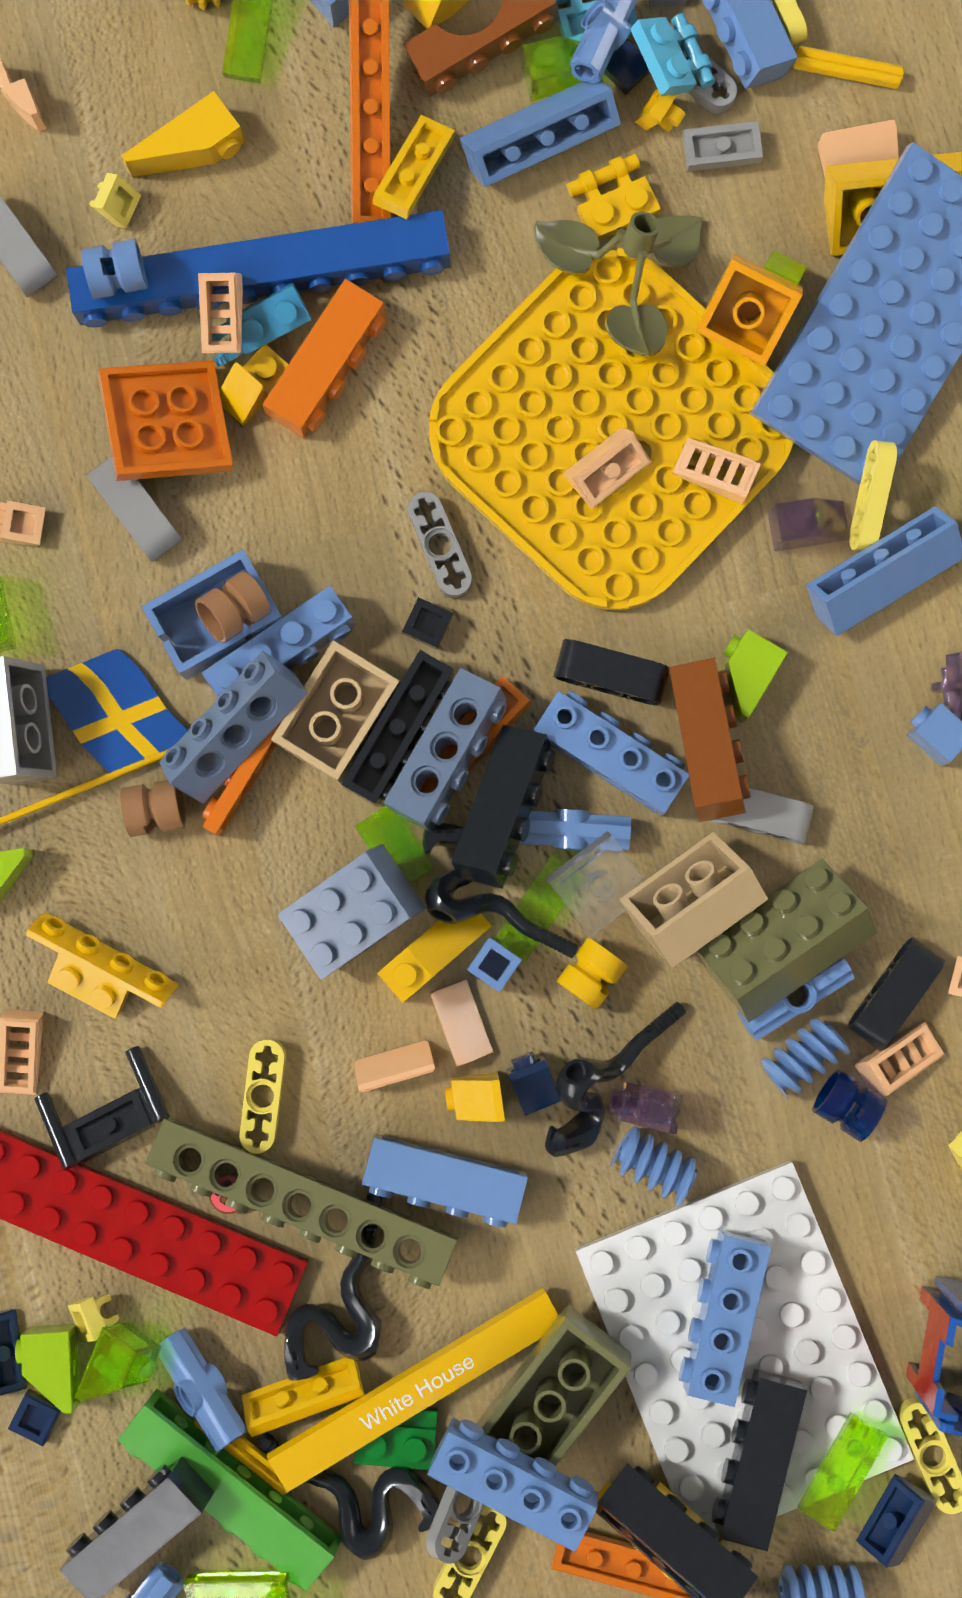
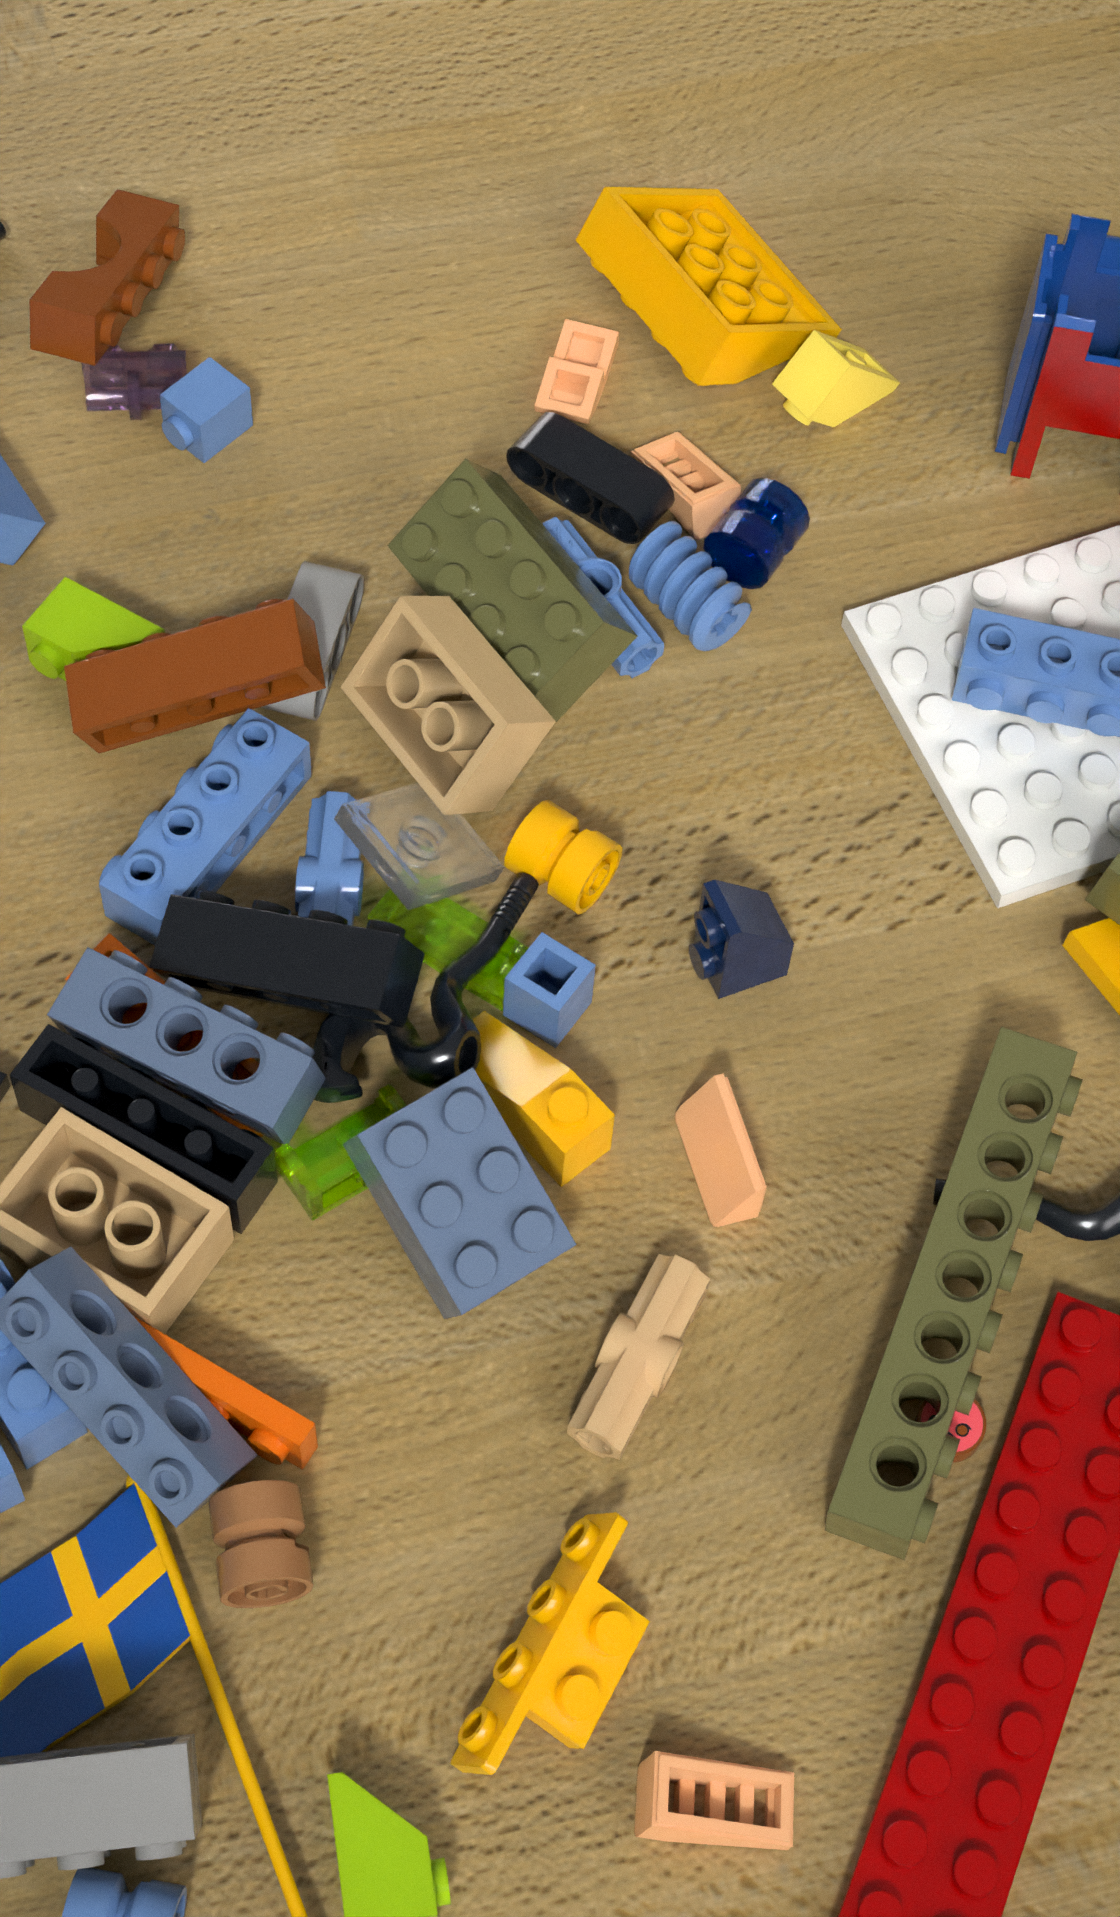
camera: 90 degrees left, 25 degrees down
black plate [34,1046,170,1170] -> none
light yellow beam [239,1039,286,1154] -> none
medium blue brick [362,1134,528,1228] -> none
light nougat slope [430,979,493,1067] -> none
yellow slope [445,1071,505,1122] -> none
black animal [545,1002,686,1157] -> none
black beam [553,639,670,706] -> none
clear purple hips [609,1081,683,1134] -> none
medium blue piece [610,1126,698,1207] -> none
none -> tan piece [567,1254,711,1460]

